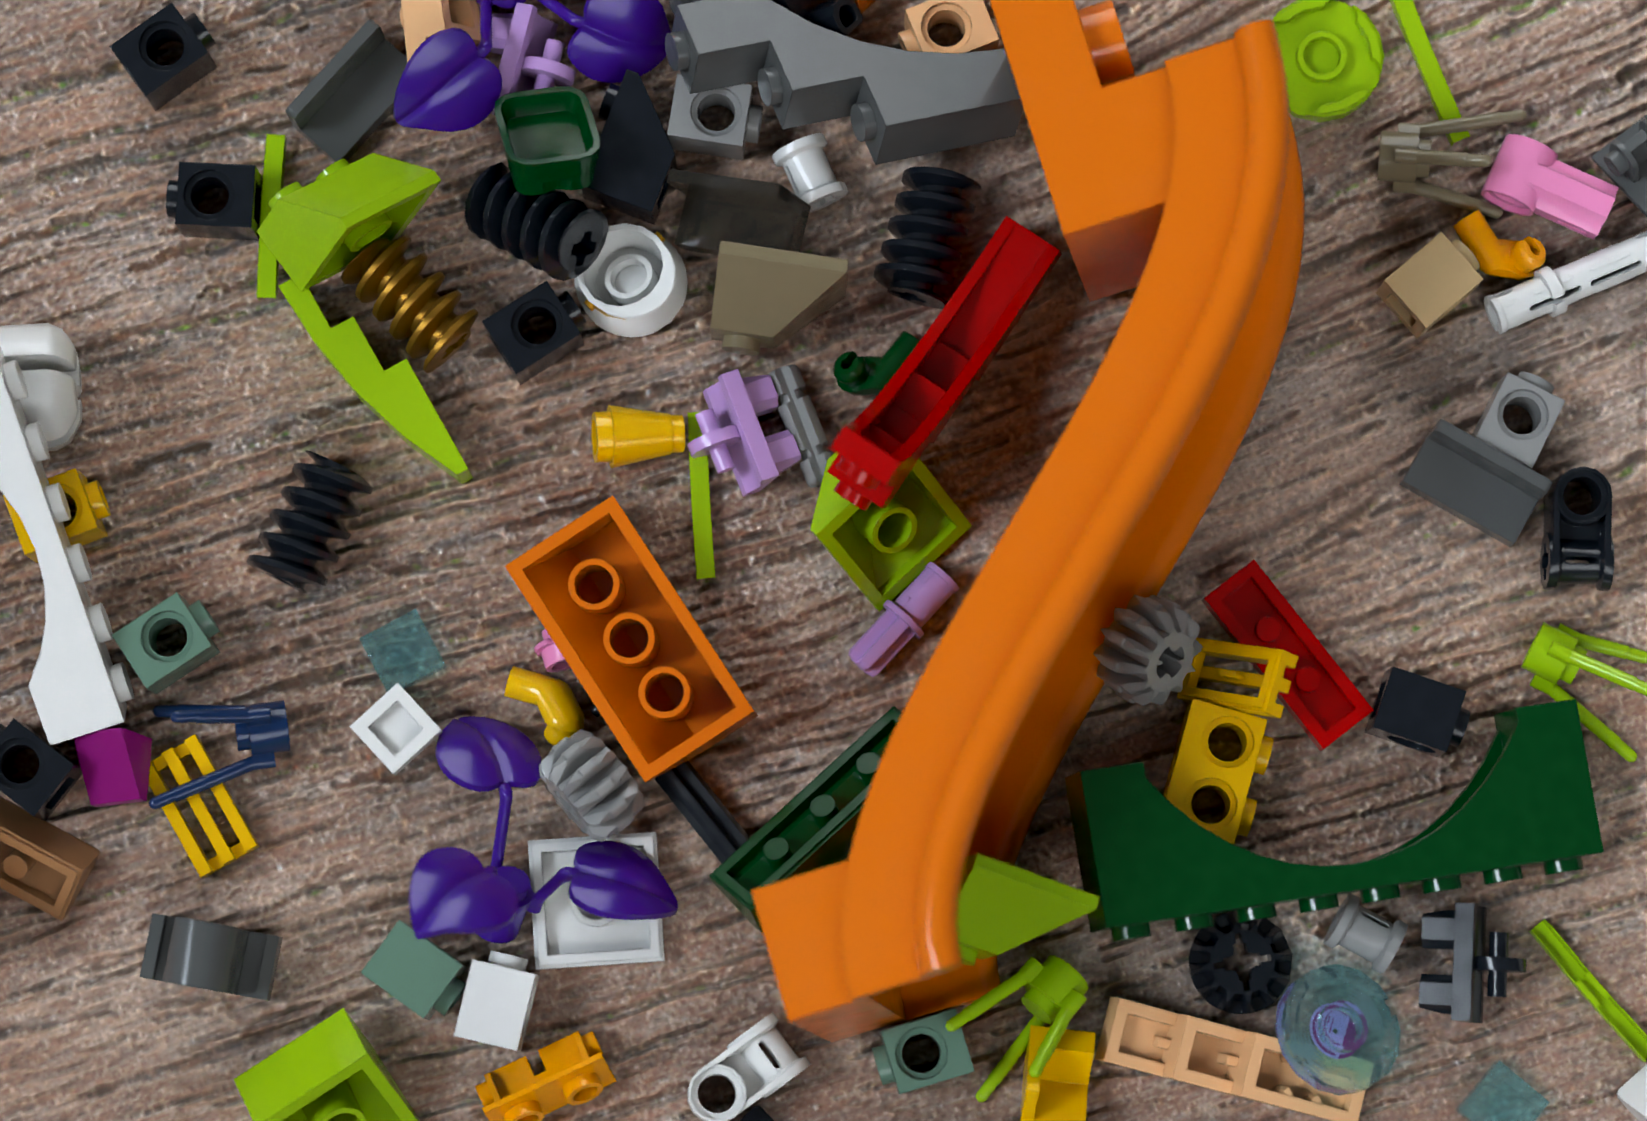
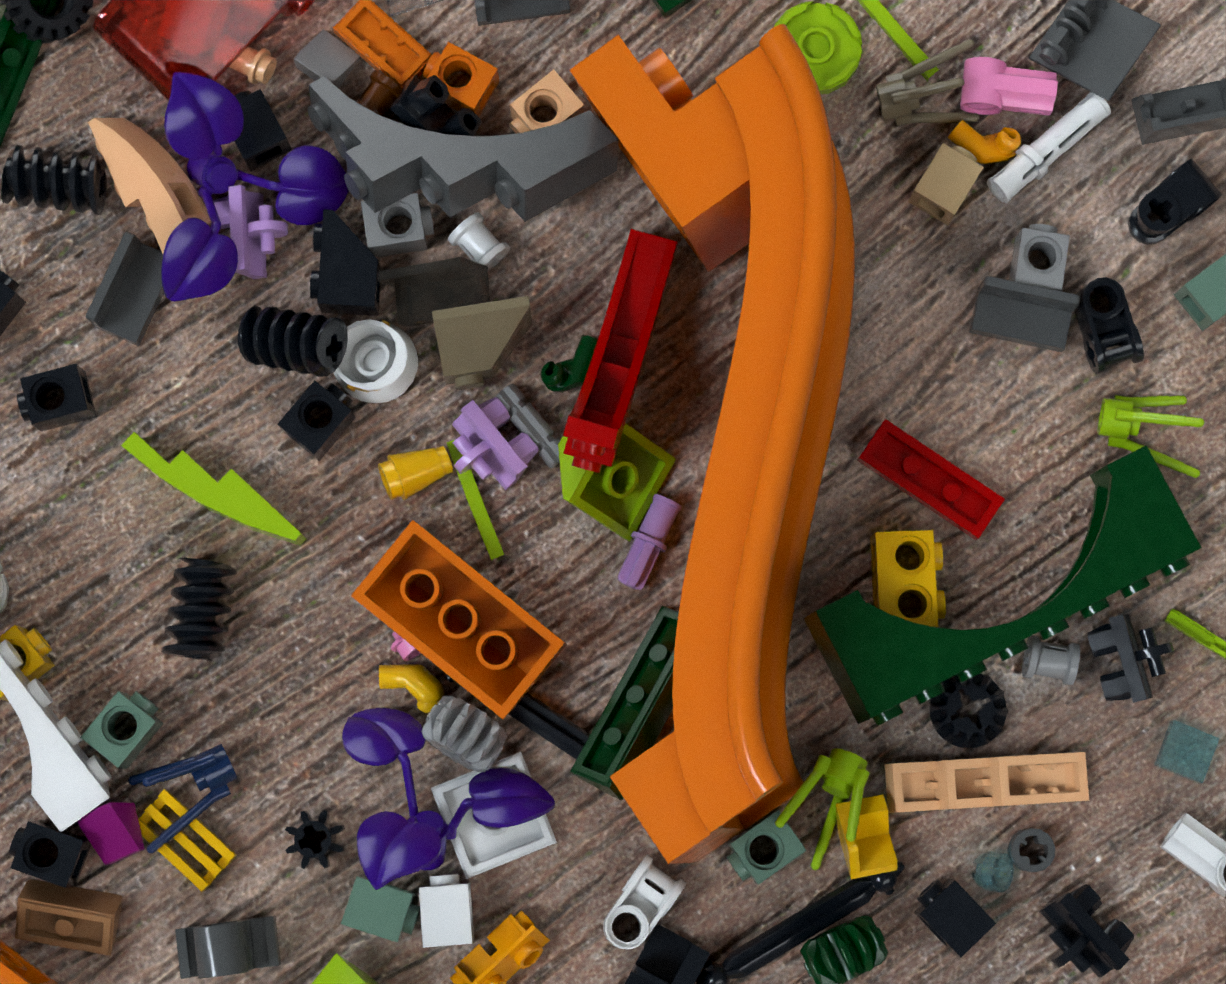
camera: 20 degrees left, 0 degrees up
lime slope [256,153,441,292] -> none
lime piece [257,134,286,300] -> none
pearl gold piece [340,234,479,374] -> none
white panel [349,683,443,776] -> none
clear light blue tile [359,609,447,692] -> none
dark green piece [494,86,600,196] -> none
black piece [873,167,982,309] -> none
lime slope [957,853,1100,966] -> none
light grey gear [1093,594,1203,706] -> none
yellow tile [1177,637,1298,719] -> none
clear light blue tile [1275,964,1401,1096] -> none
black brick [1364,666,1471,757] -> none
none -> black gear [285,810,345,869]

